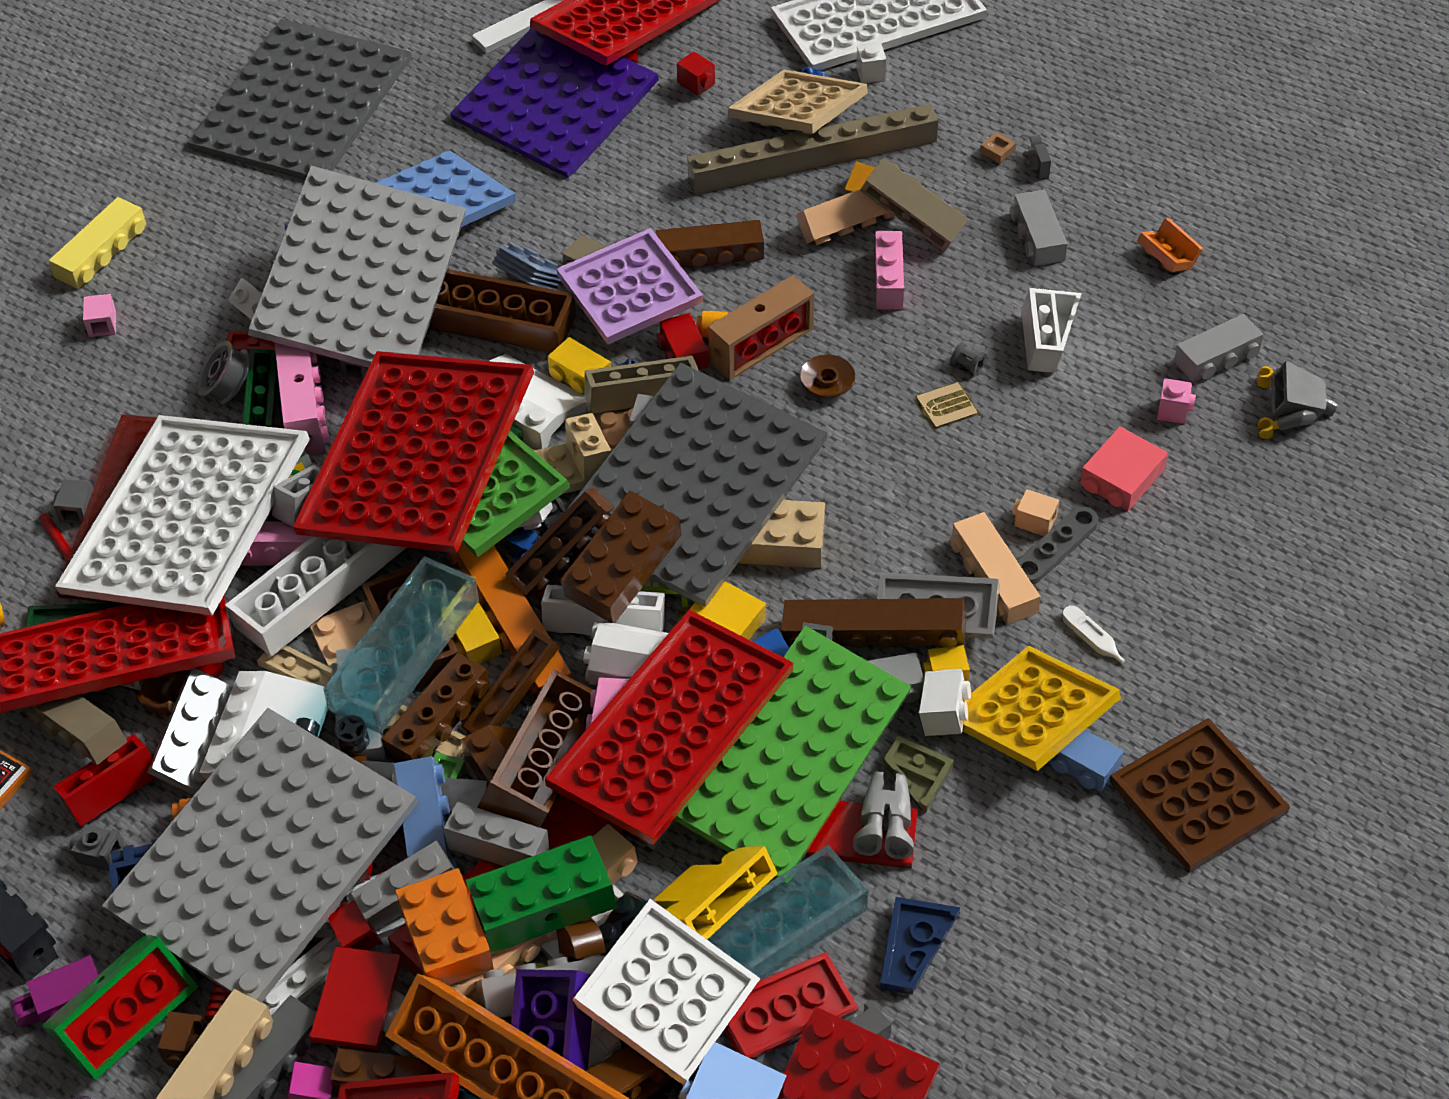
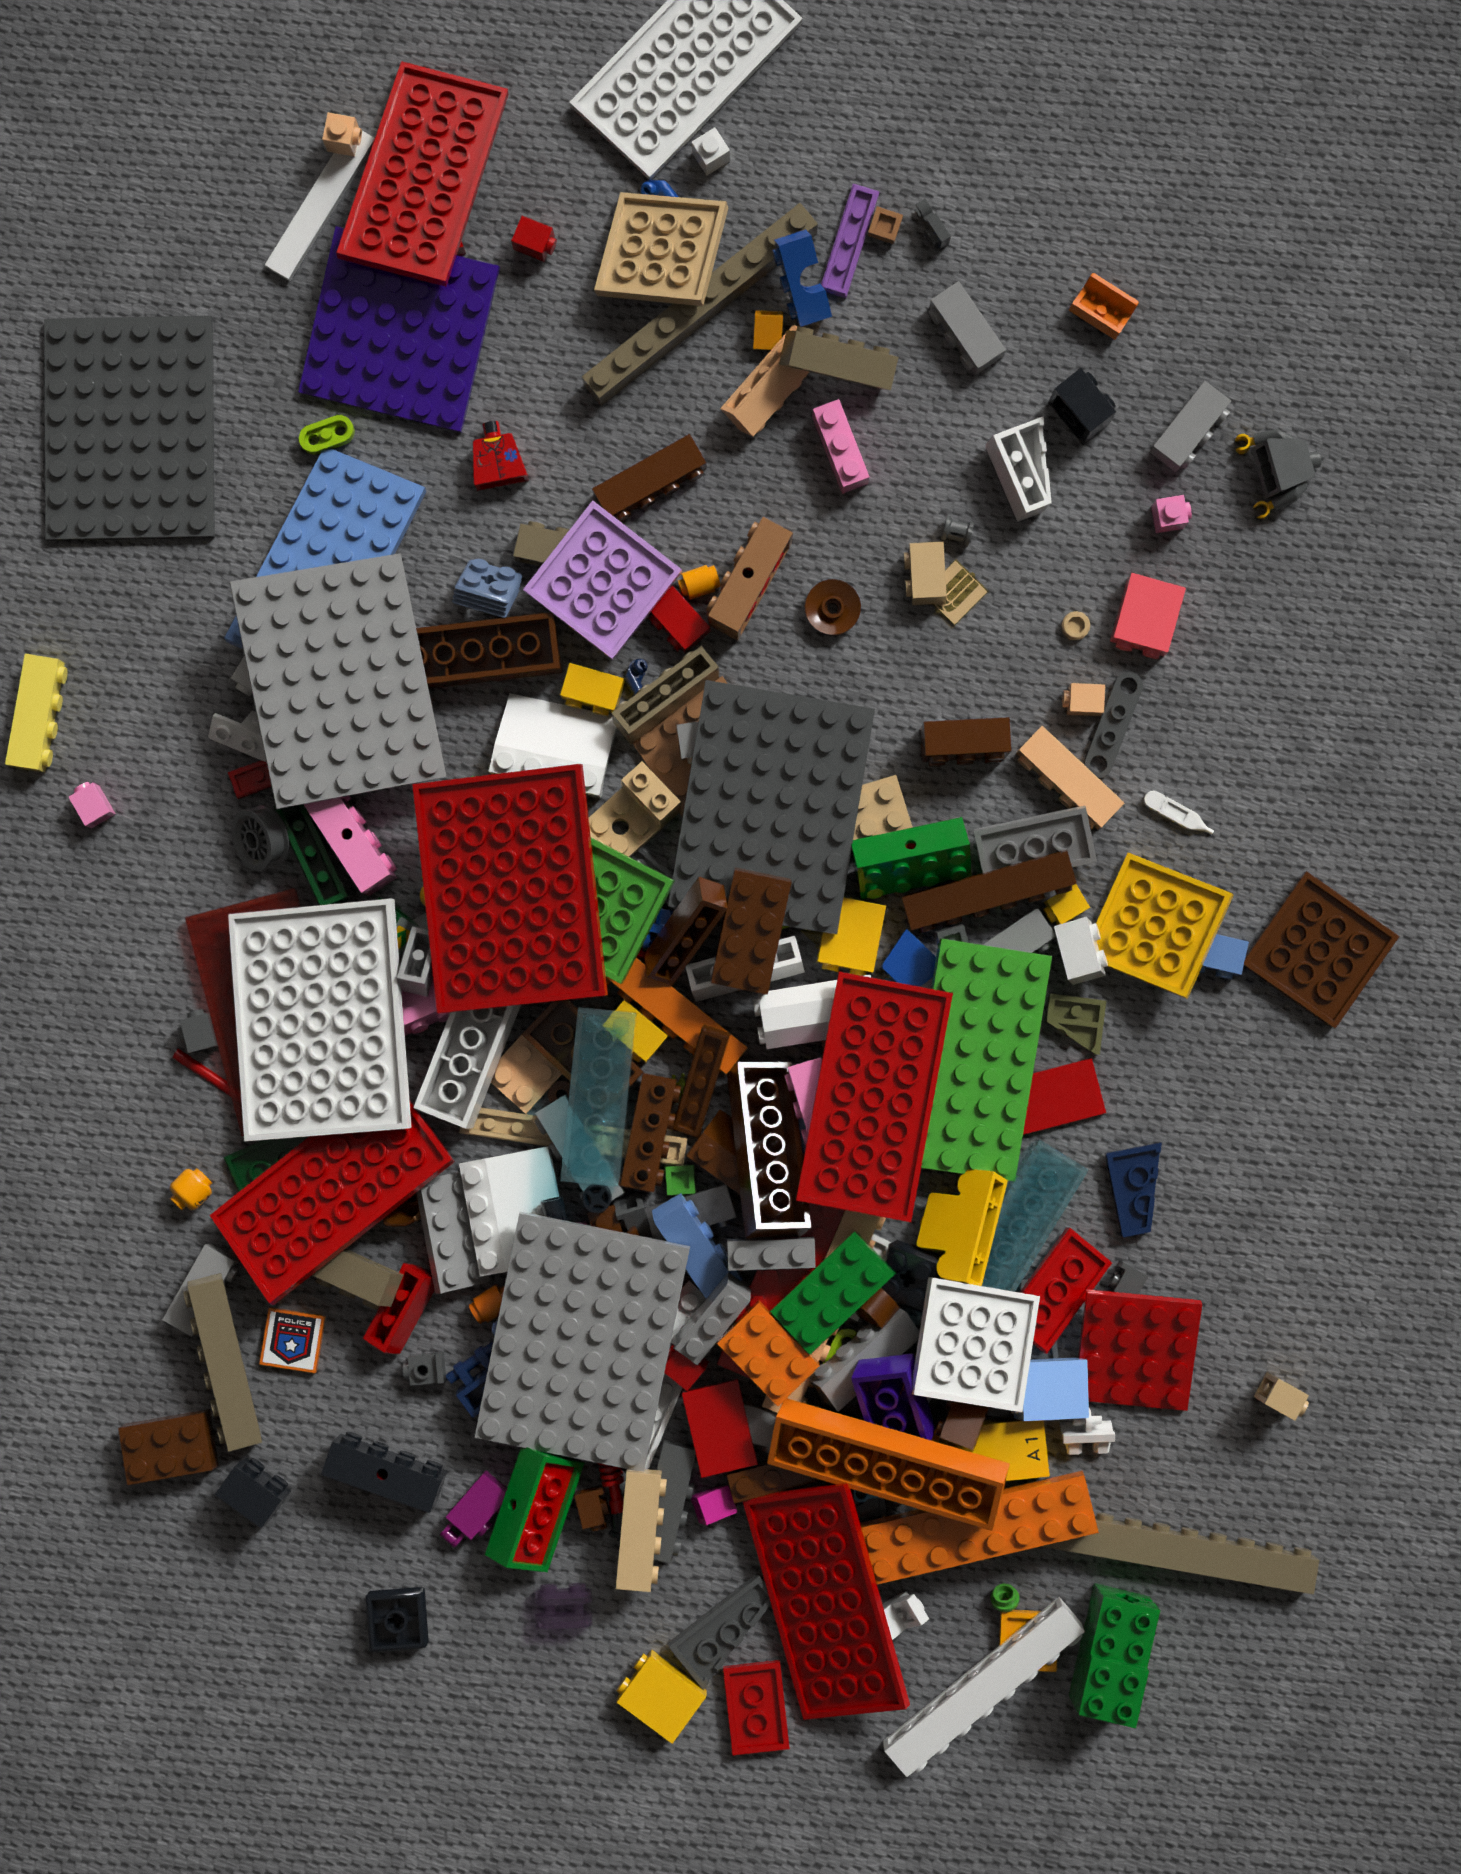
camera: 20 degrees left, 35 degrees up
light grey piece [853,771,914,859] -> none
none -> lime plate [299,415,355,455]
none -> red torso [473,421,529,491]
none -> blue arch [772,230,832,327]
none -> medium lavender tile [821,184,879,298]
none -> green brick [851,817,972,900]
none -> tan brick [904,541,947,605]
none -> reddish brown brick [920,717,1011,767]
none -> black brick [1048,368,1117,445]
none -> tan tile [1061,611,1090,640]

